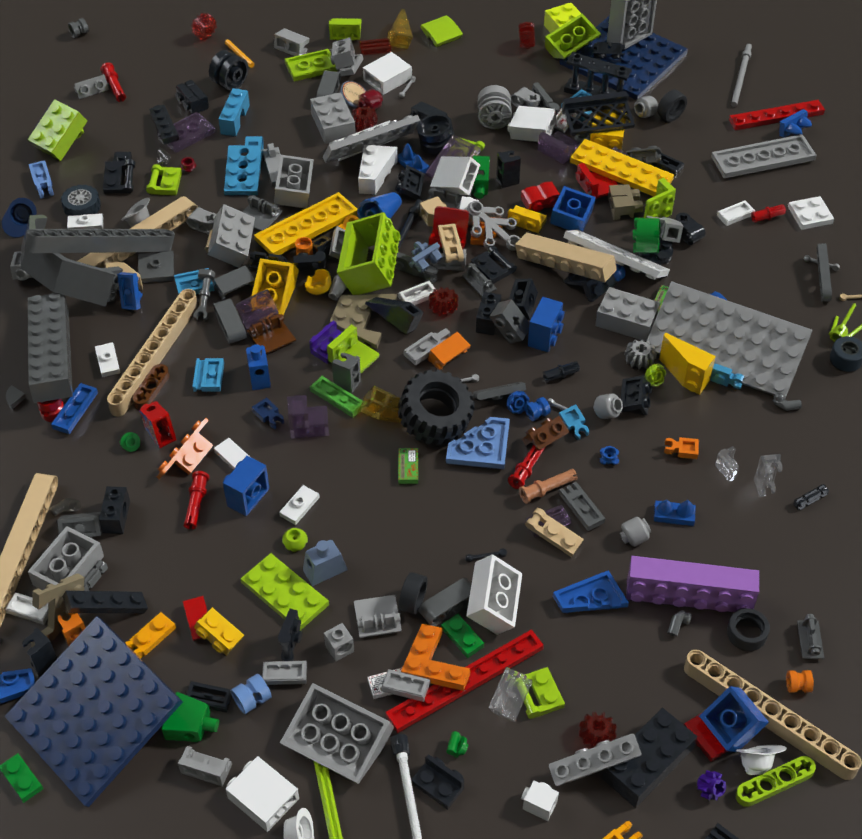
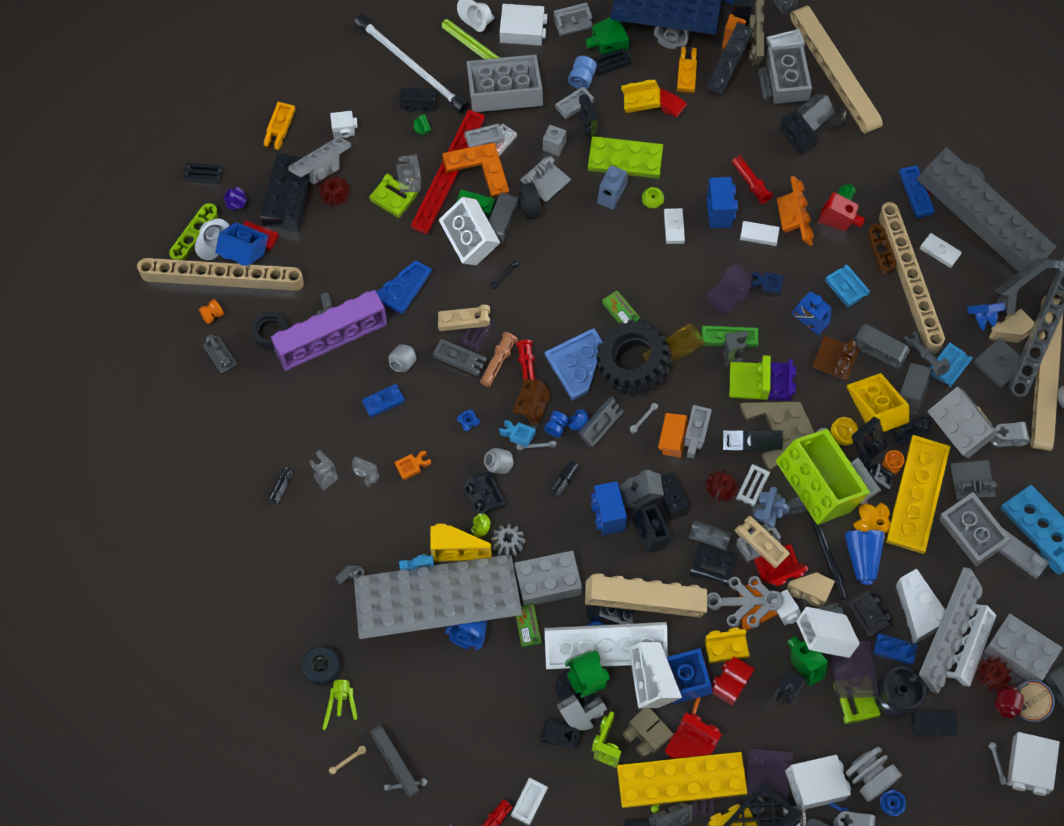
camera: 145 degrees right, 15 degrees up
bracket [235,289,279,329] -> none
none -> white wedge [629,642,682,708]

